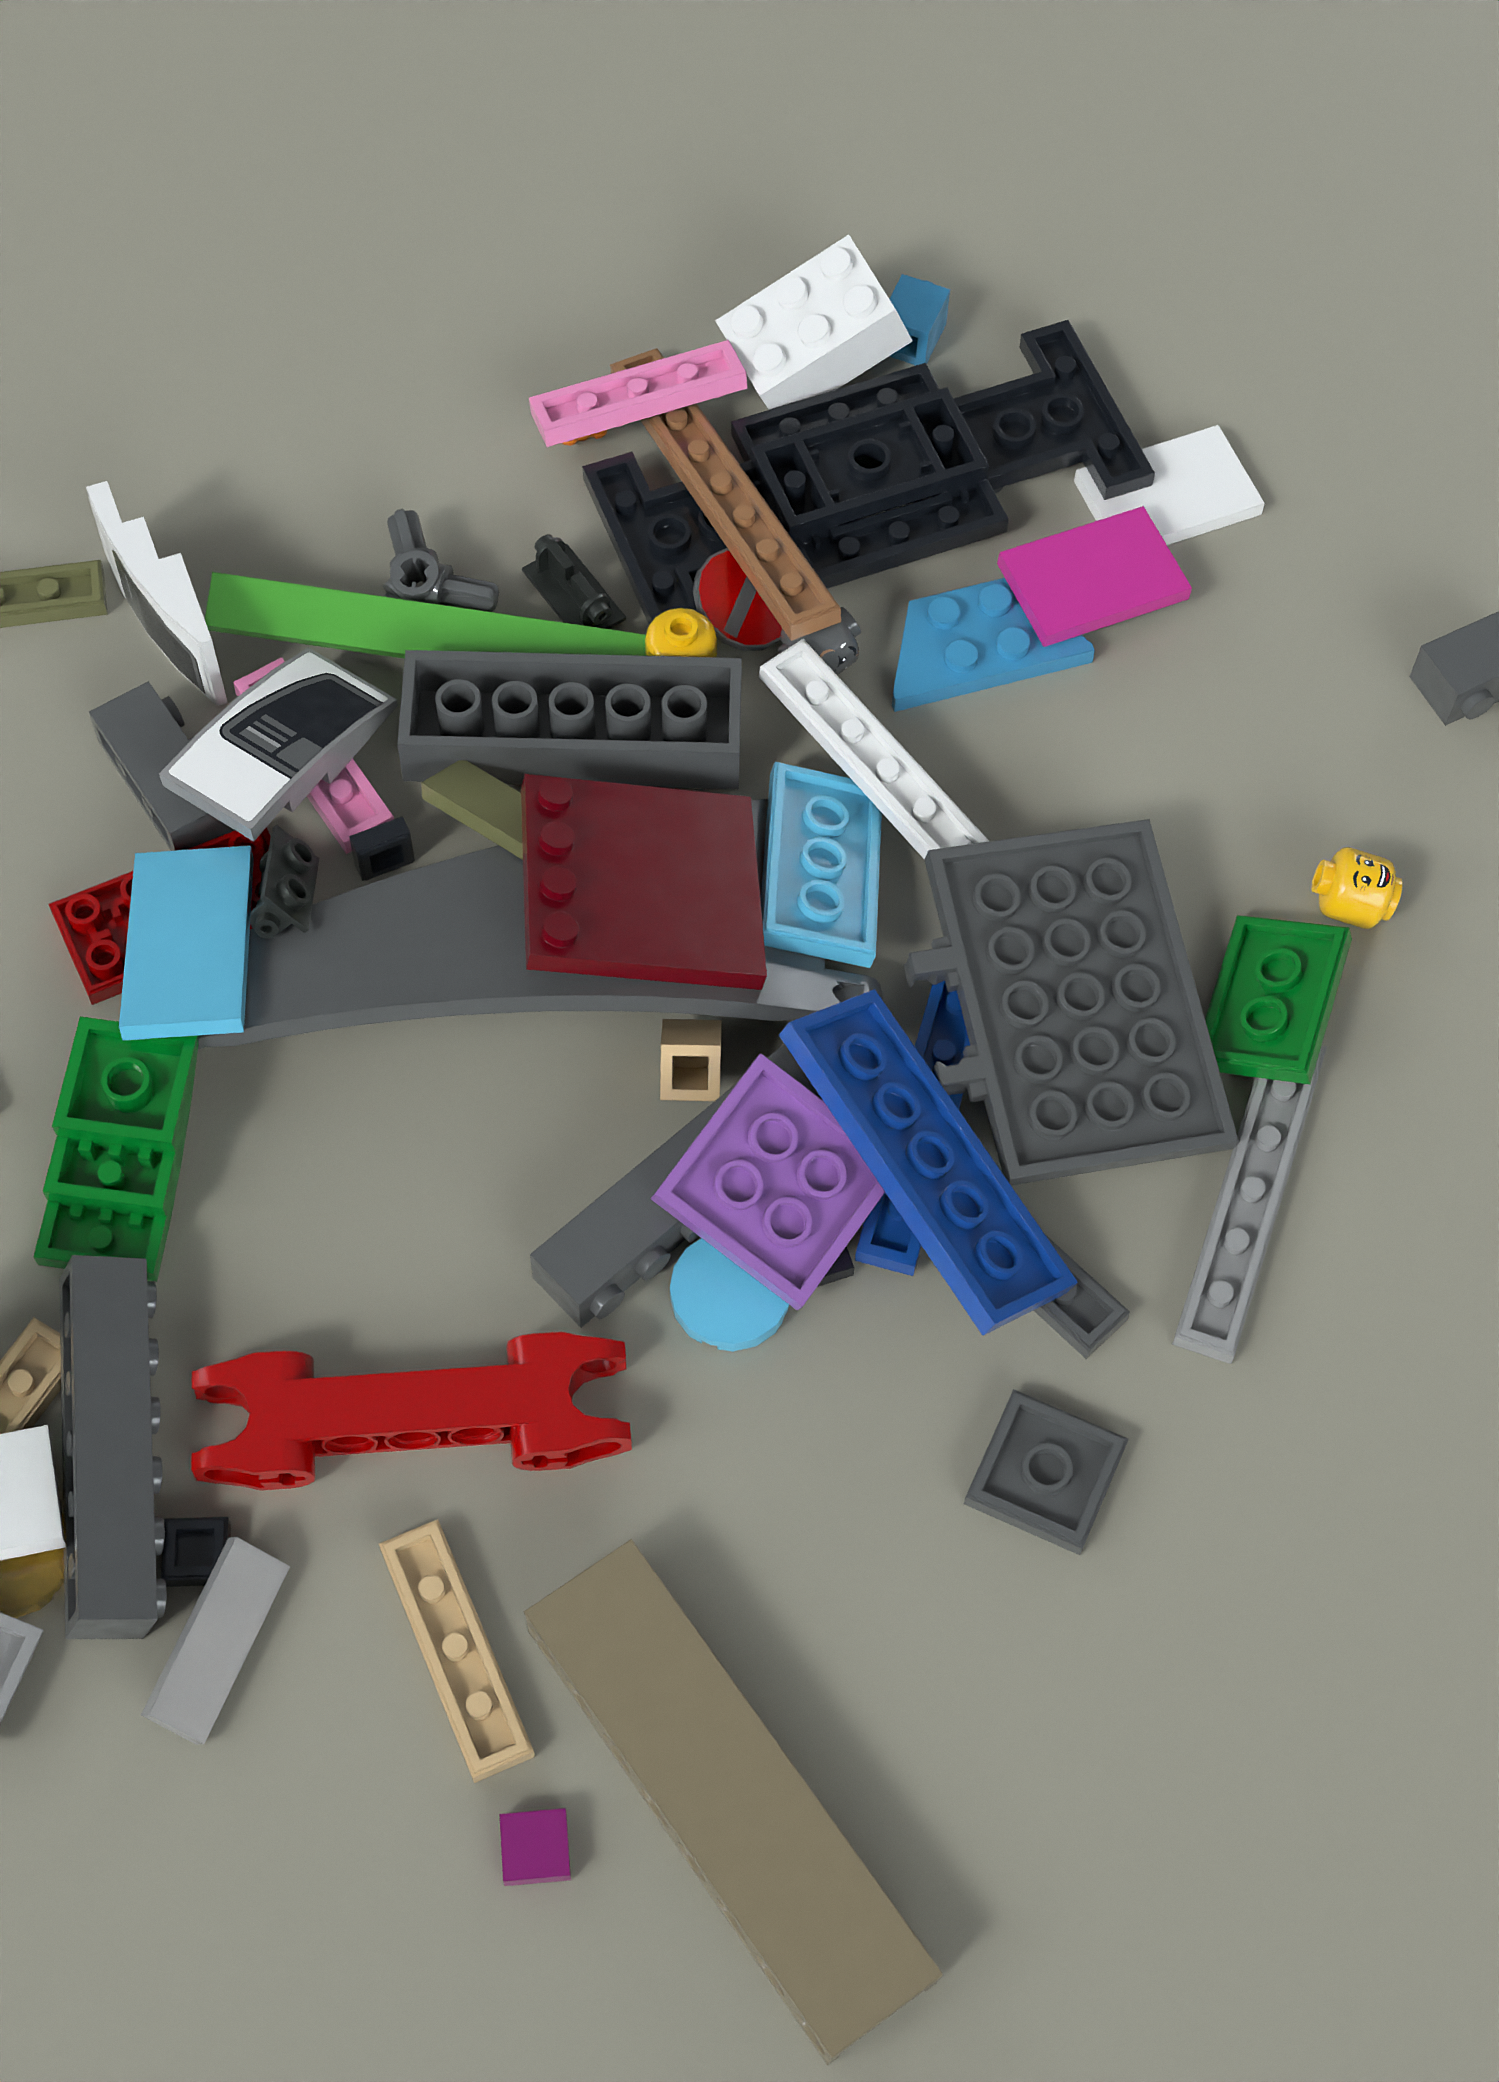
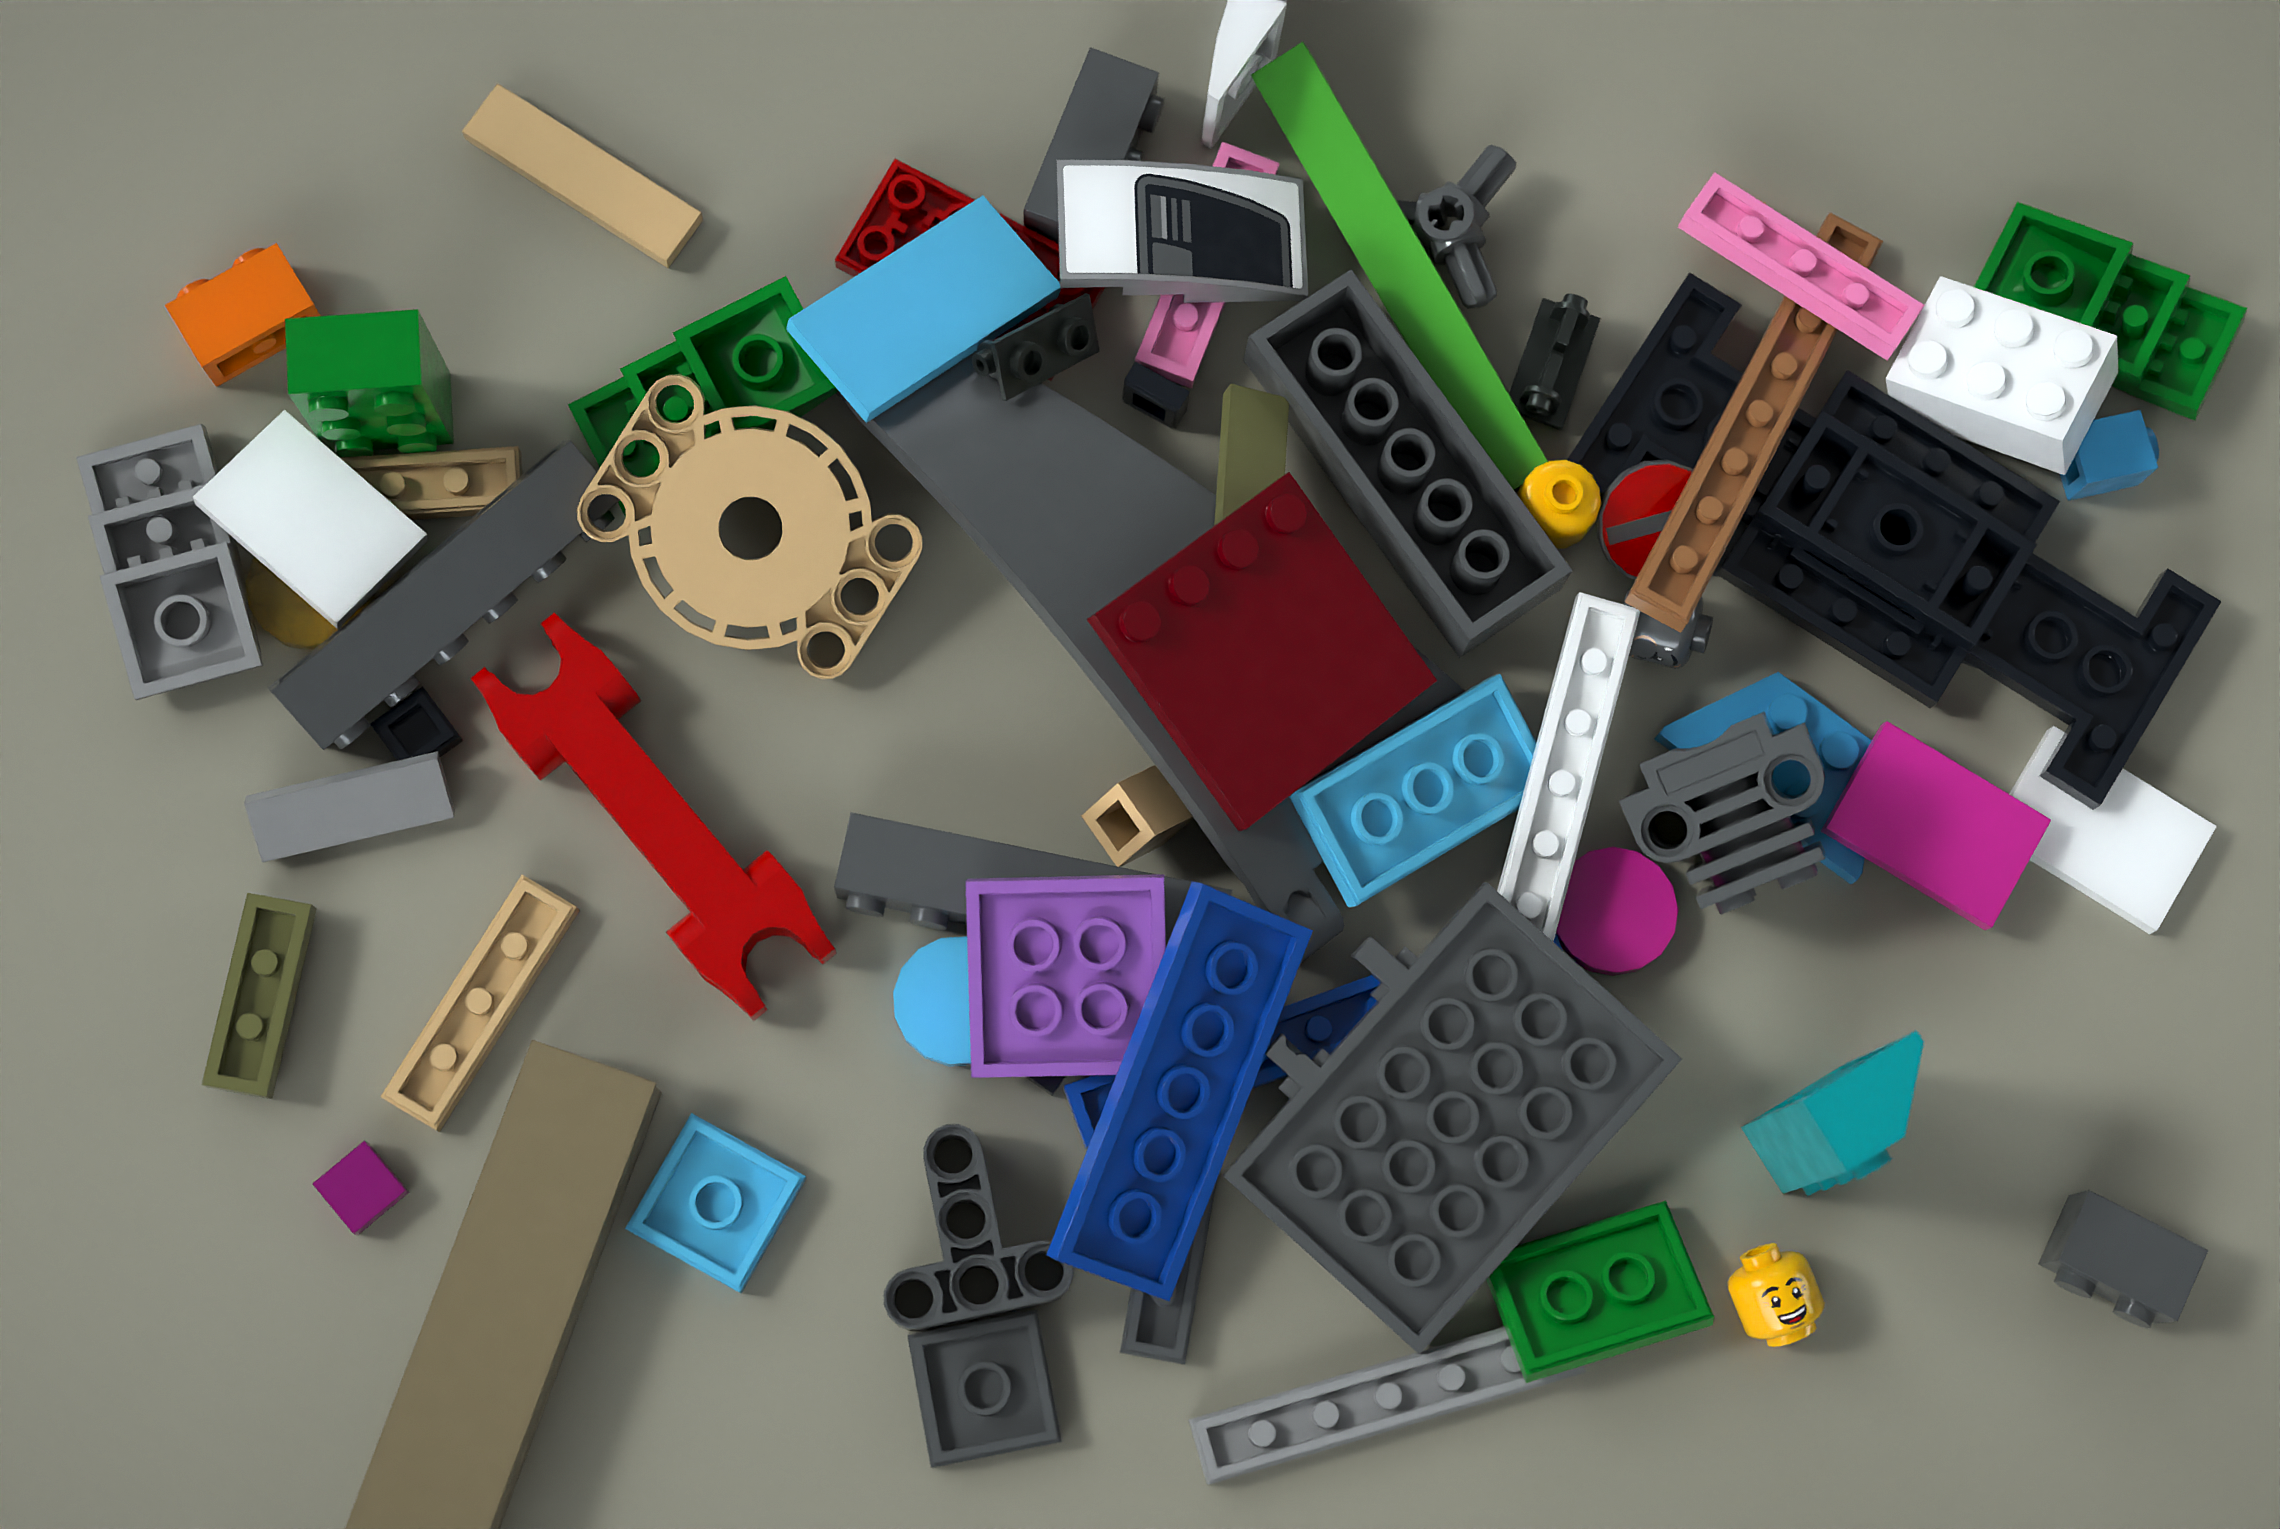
camera: 45 degrees right, 15 degrees up
none -> olive plate [201,893,317,1099]
none -> tan piece [577,375,922,679]
none -> medium azure tile [625,1113,807,1294]
none -> dark grey beam [884,1124,1074,1331]
none -> dark pink tile [1556,847,1678,976]
none -> dark grey piece [1619,711,1825,914]
none -> teal slope [1741,1030,1924,1196]
none -> green slope [1974,202,2247,421]

